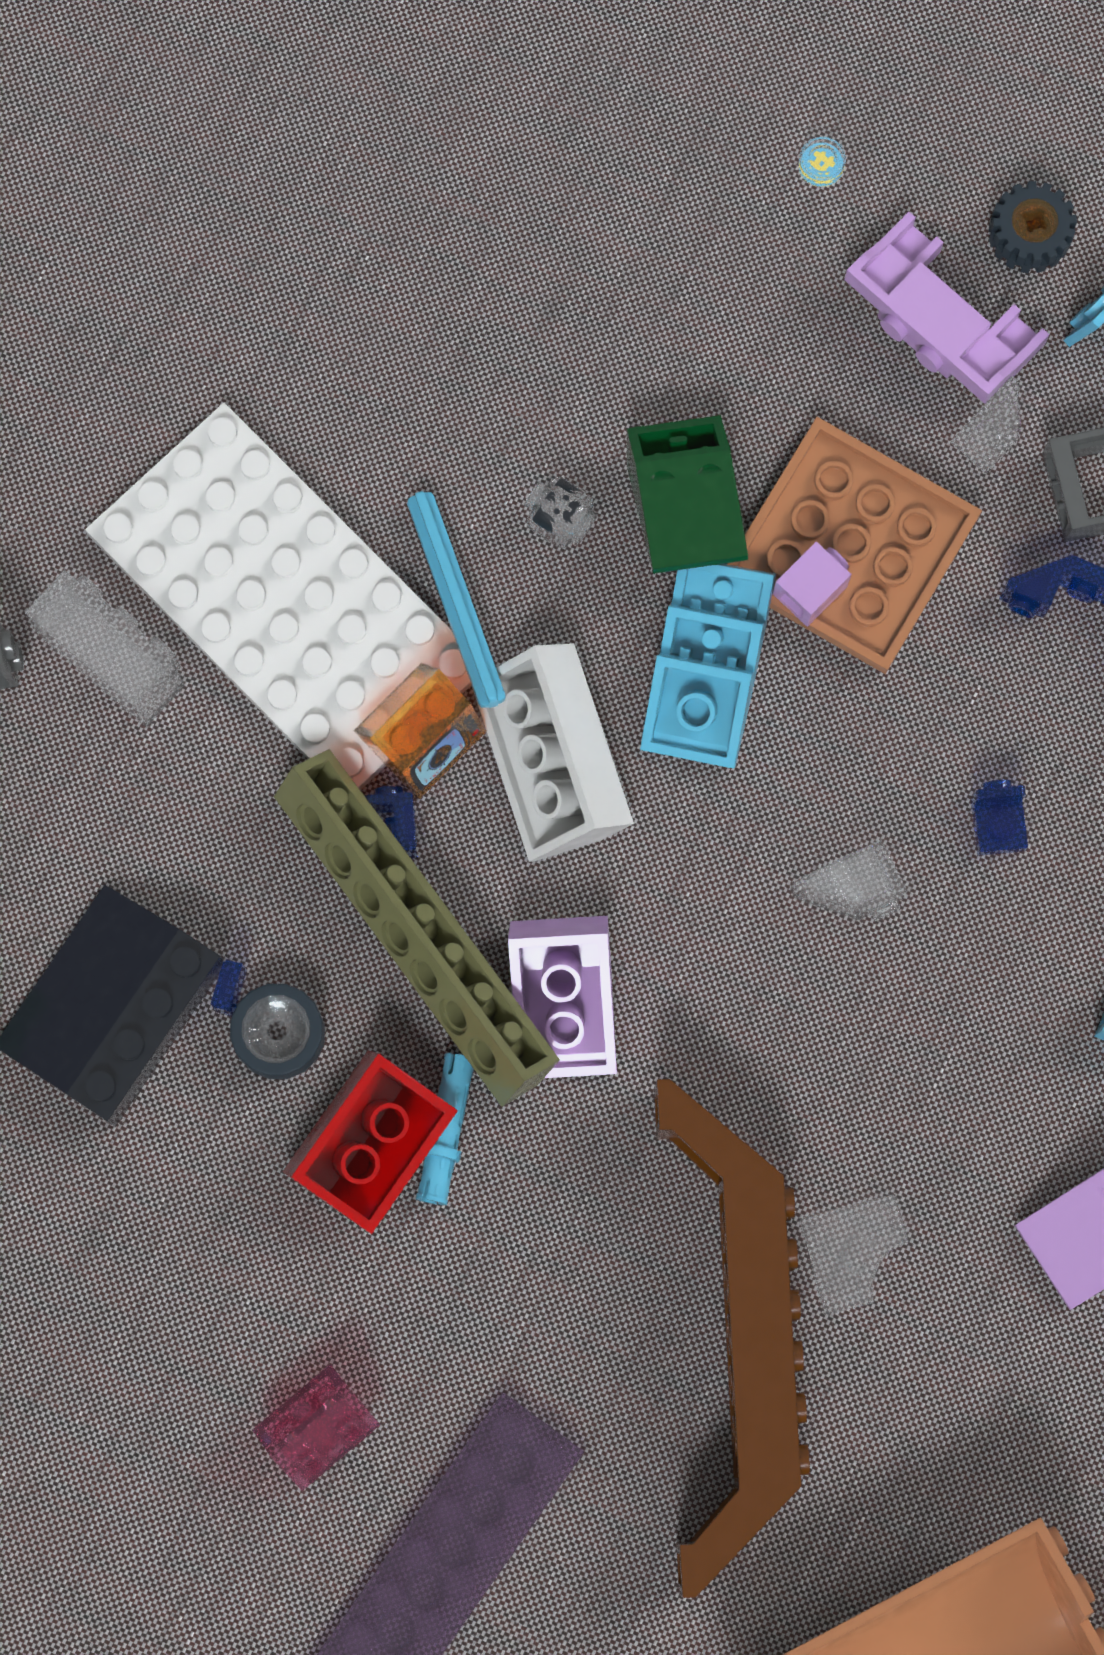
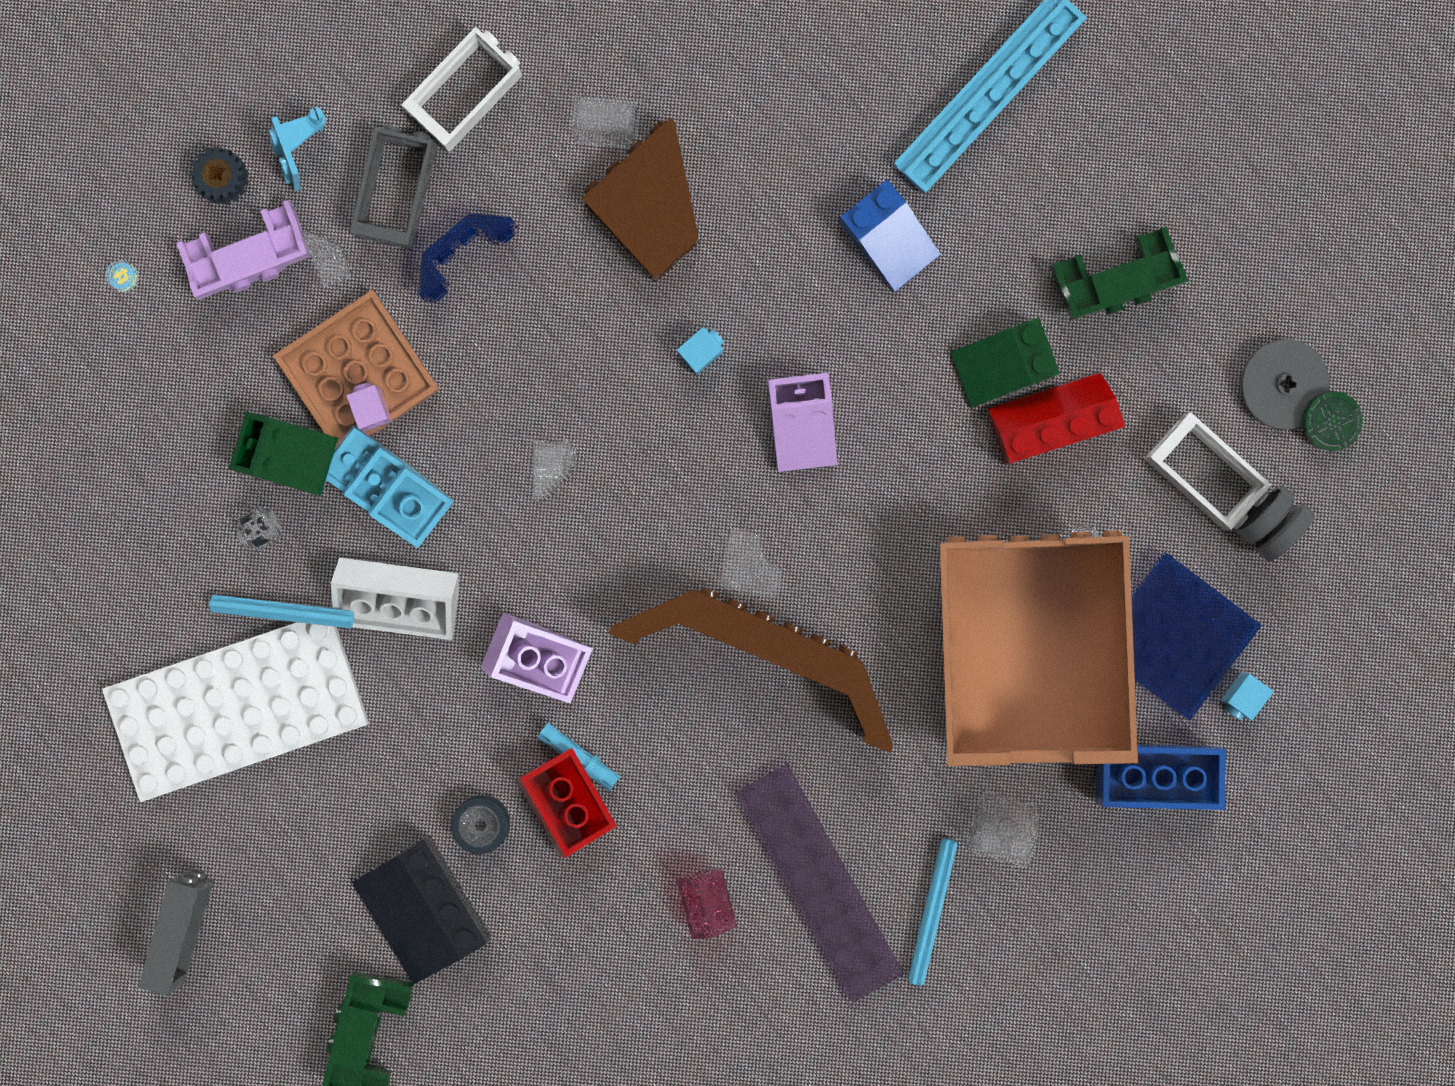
camera: 65 degrees left, 10 degrees up
clear piece [25,570,185,728] -> none
clear blue tile [211,959,247,1017] -> none
olive brick [274,749,560,1107] -> none
clear orange slope [353,663,487,800] -> none
clear blue bracket [365,786,418,859] -> none
clear blue bracket [971,779,1028,856] -> none

